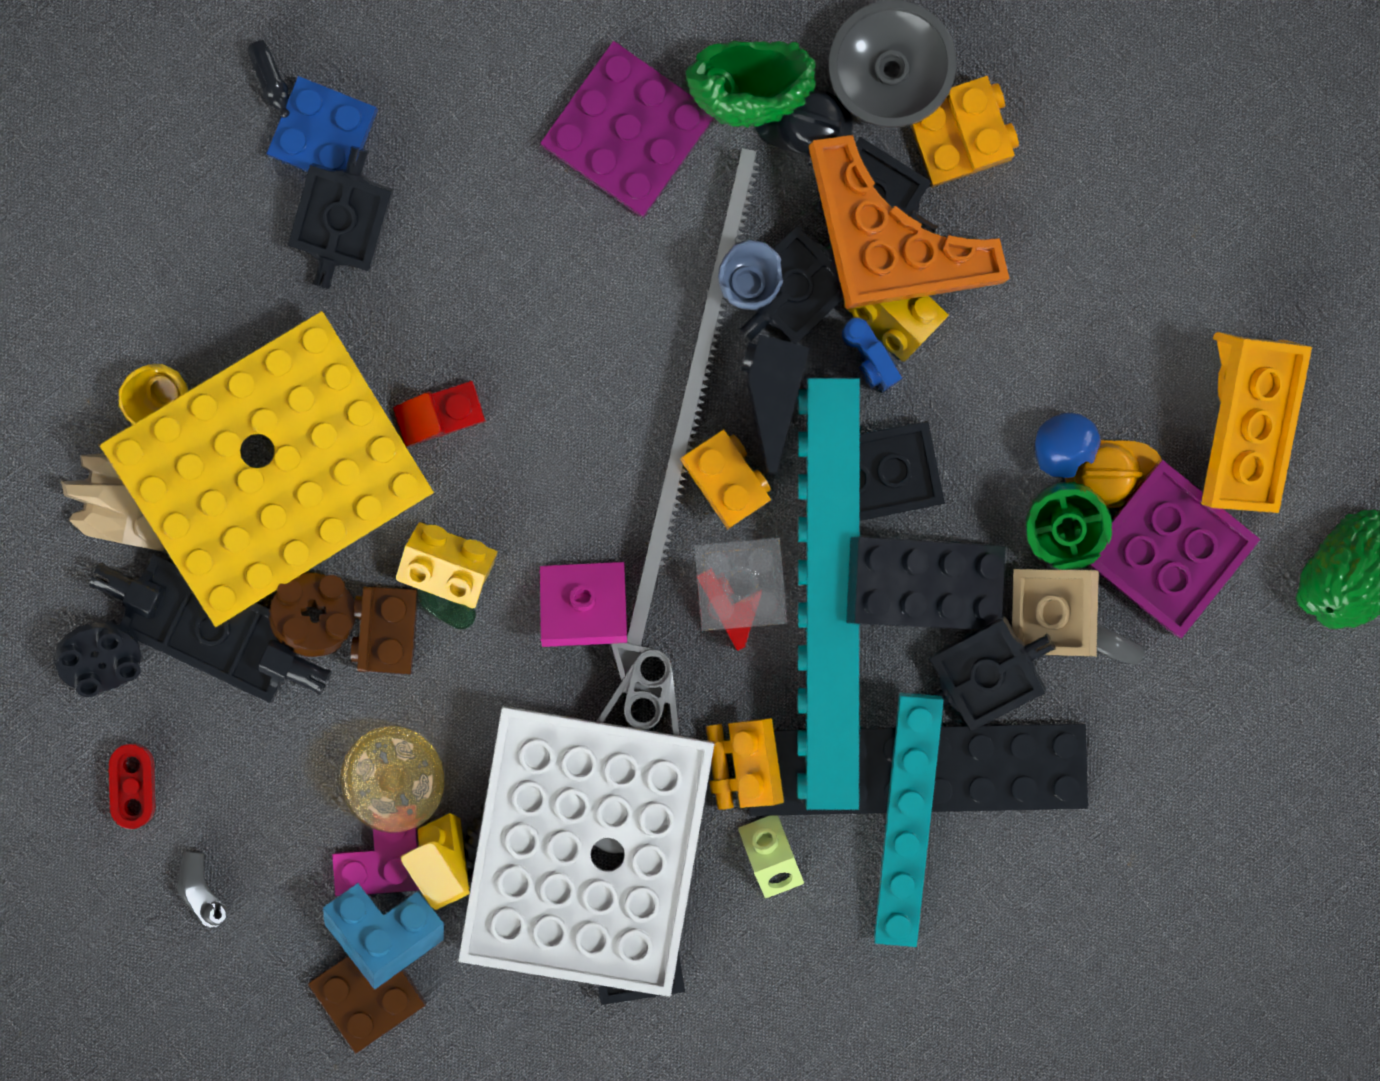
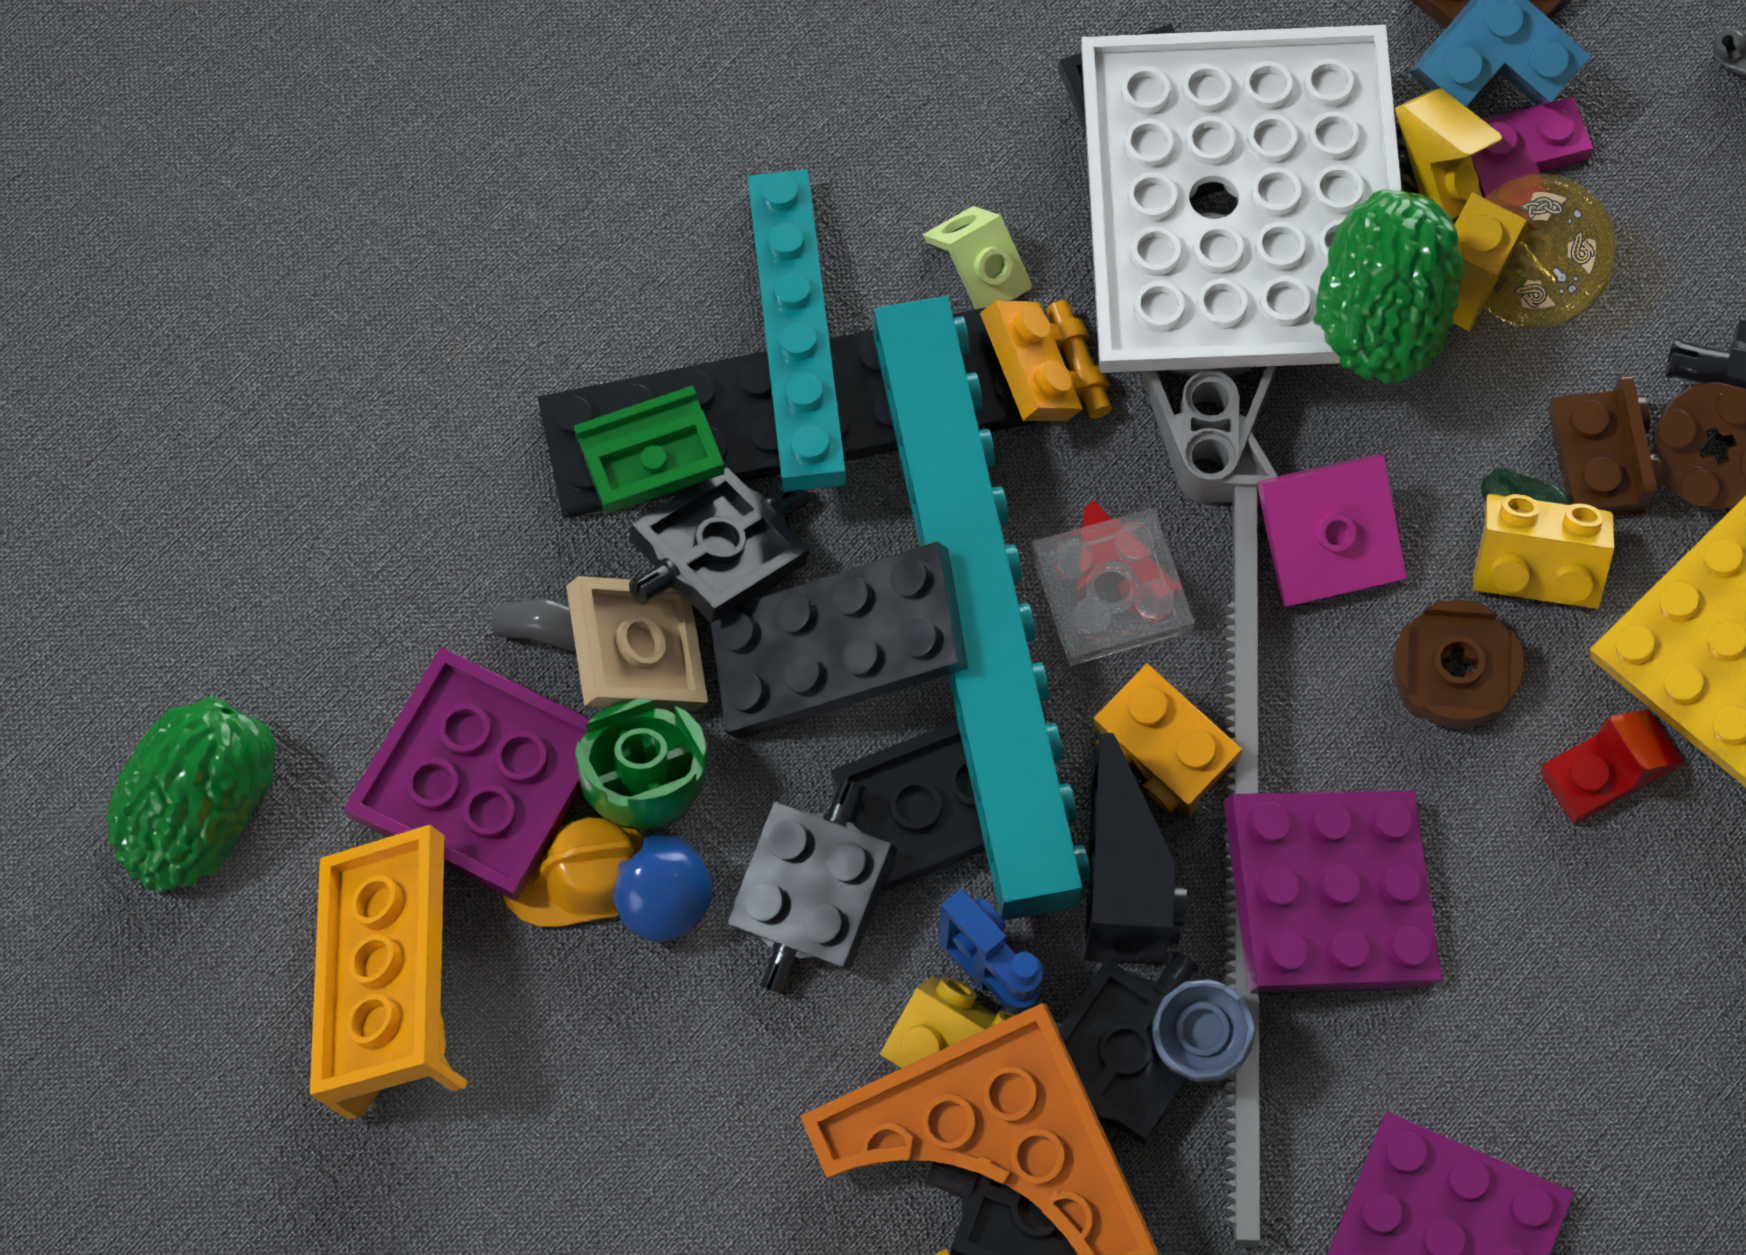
camera: 170 degrees right, 20 degrees down
none -> green plate [574,385,725,515]
none -> plate [726,778,898,996]
none -> magenta plate [1223,790,1442,993]
none -> green hair [1313,189,1464,384]
none -> reddish brown plate [1392,600,1524,728]
none -> yellow slope [1453,192,1529,332]

